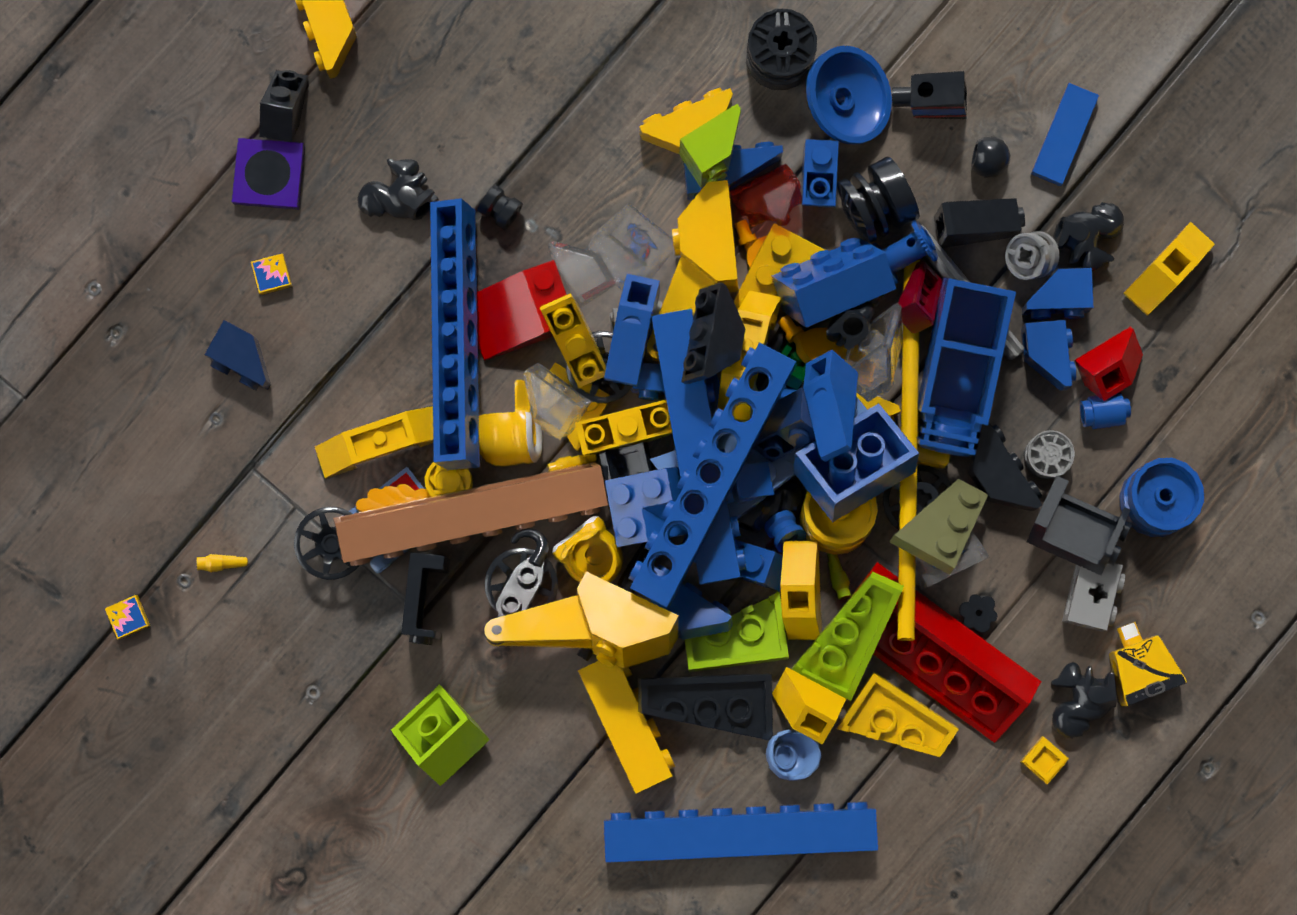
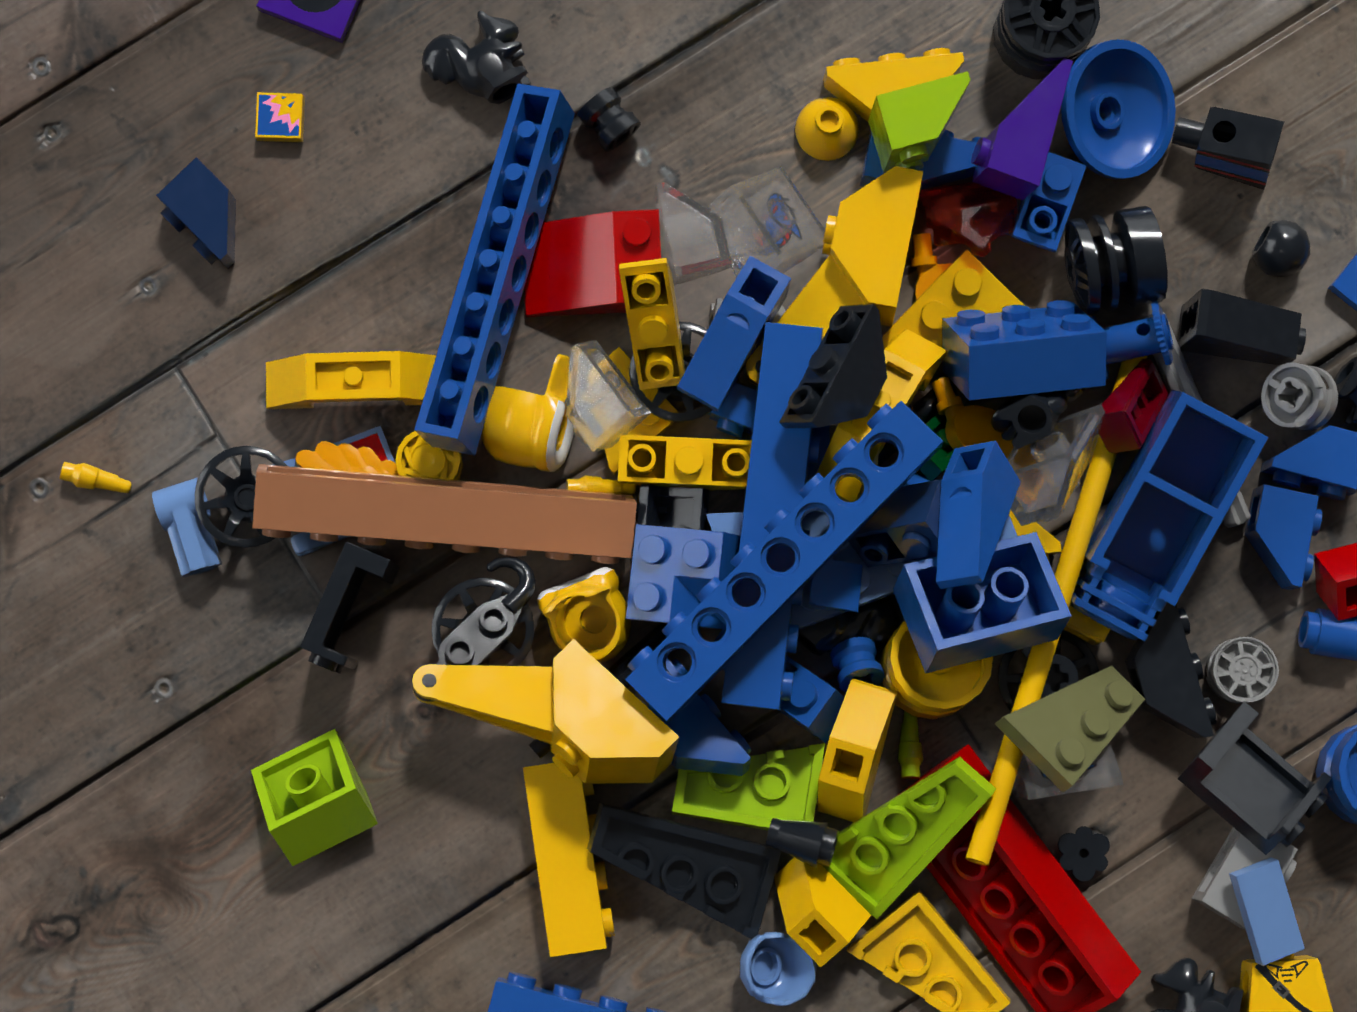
camera: 10 degrees right, 0 degrees up
none -> medium blue piece [152,477,222,577]
none -> black cone [766,818,839,869]
none -> yellow brick [795,97,859,161]
none -> dark purple slope [971,58,1073,200]
none -> medium blue tile [1229,857,1305,966]

